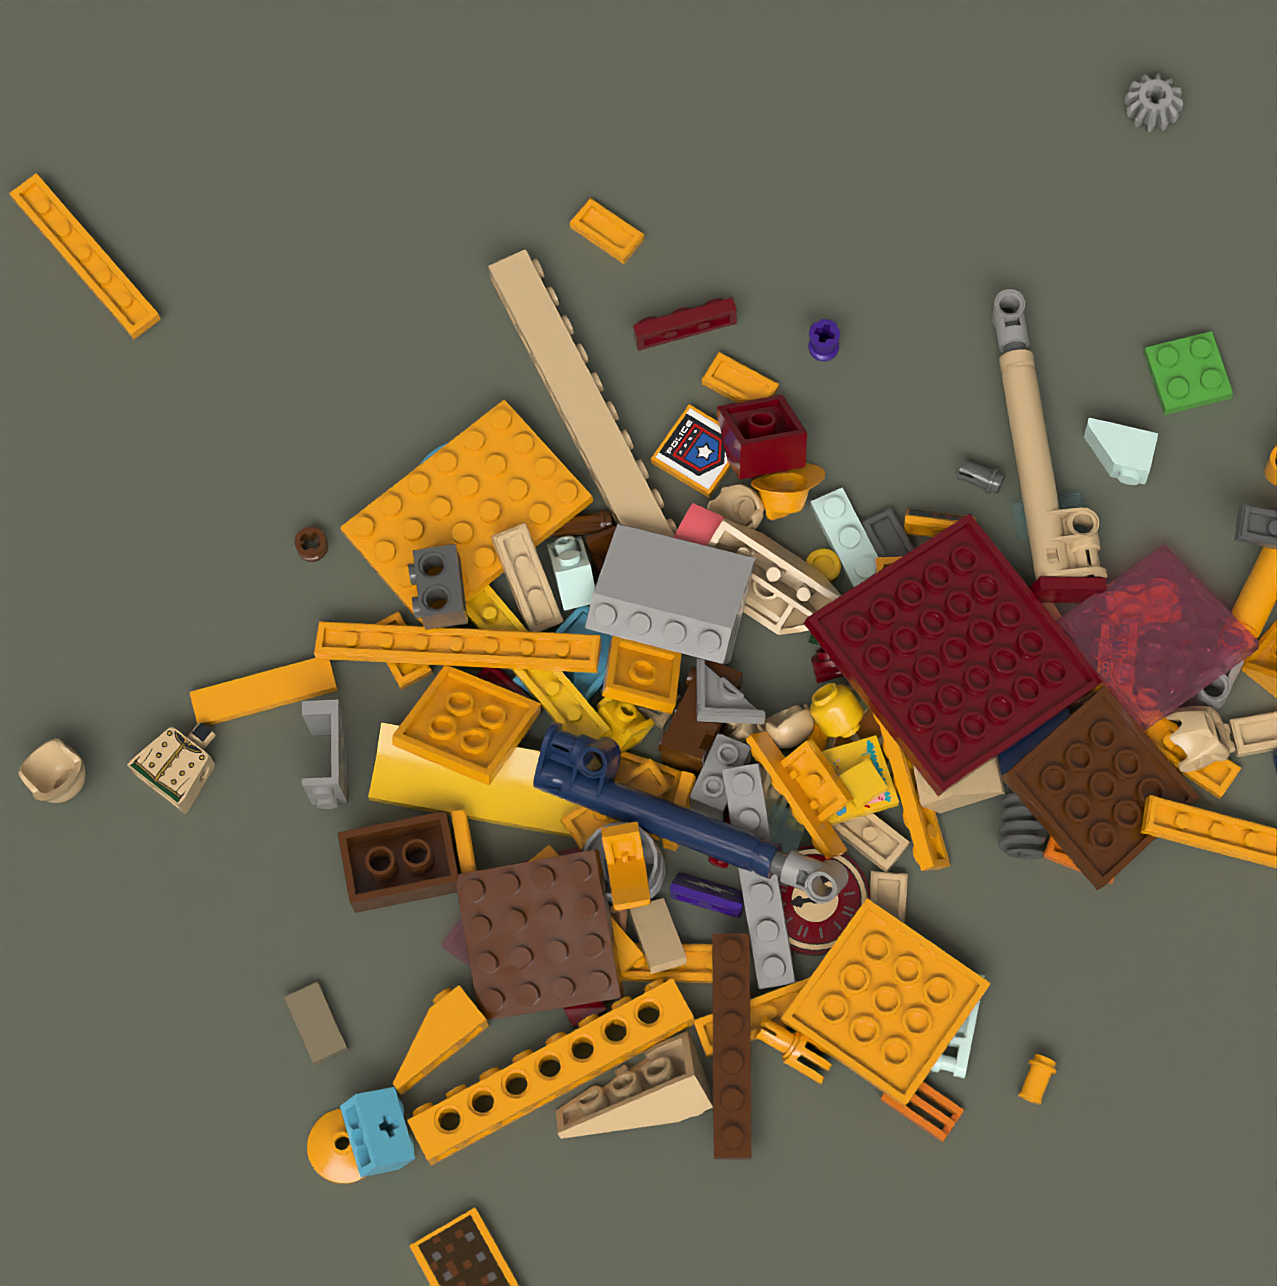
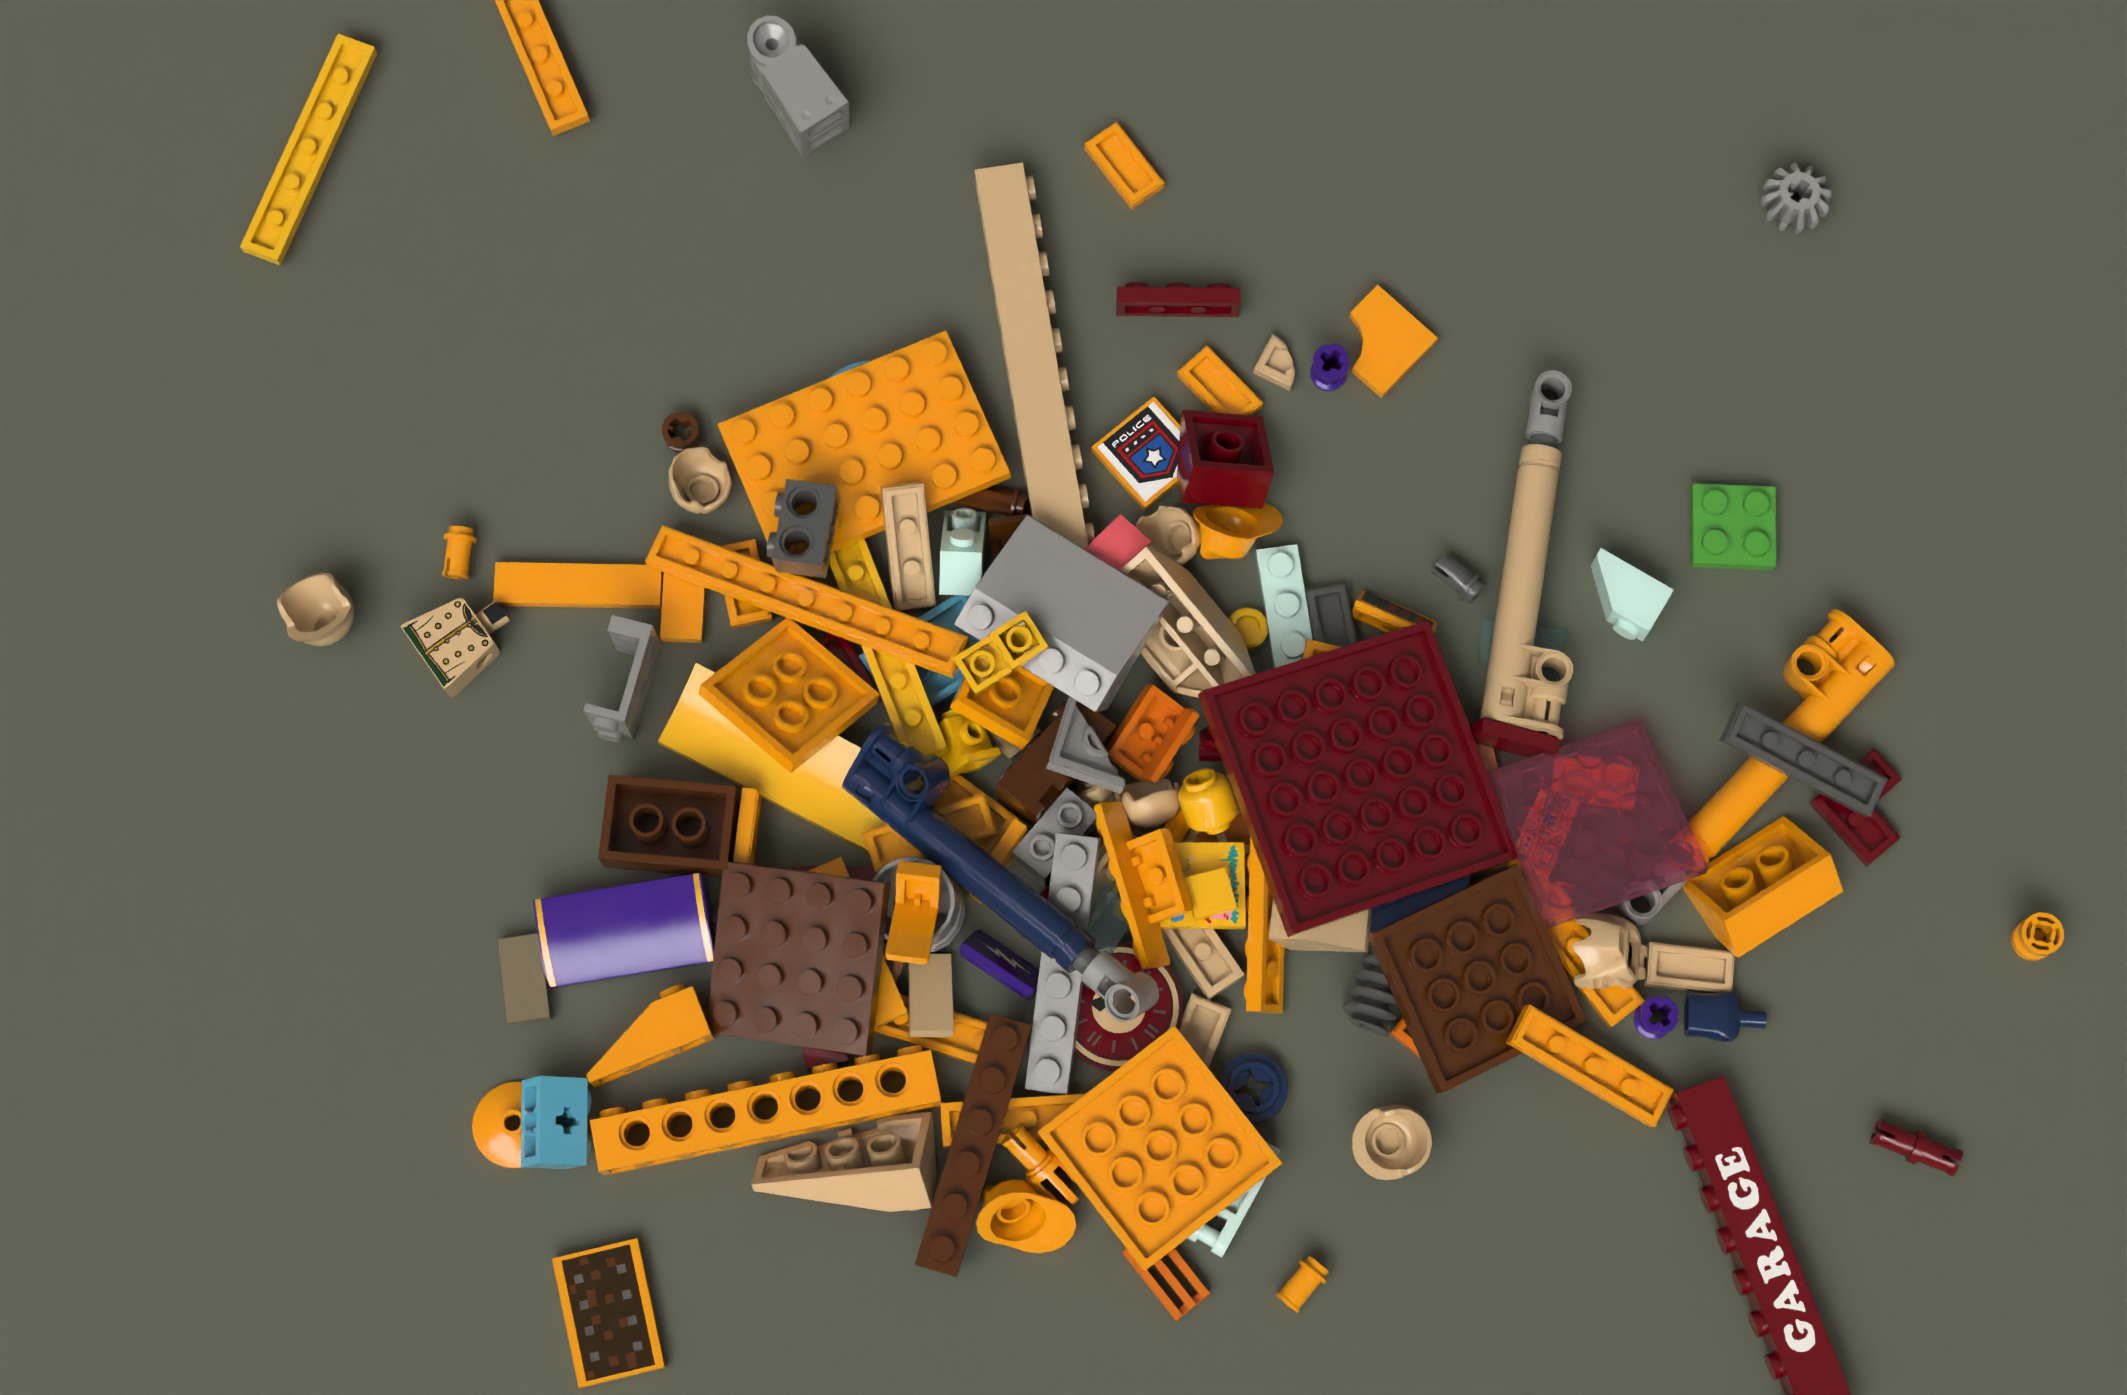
camera: 10 degrees right, 5 degrees up
none -> light orange pin [442,526,477,580]
none -> dark purple slope [533,873,715,989]
none -> light orange tile [660,573,706,643]
none -> tan hair [668,447,732,514]
none -> light grey piece [747,15,849,158]
none -> yellow slope [953,611,1048,695]
none -> light orange piece [976,1179,1076,1254]
none -> orange bracket [1105,684,1200,784]
none -> dark blue gear [1219,1053,1288,1122]
none -> tan tile [1253,334,1295,391]
none -> light orange tile [1349,285,1438,399]
none -> tan helmet [1352,1105,1432,1180]
none -> dark purple bush [1634,996,1679,1040]

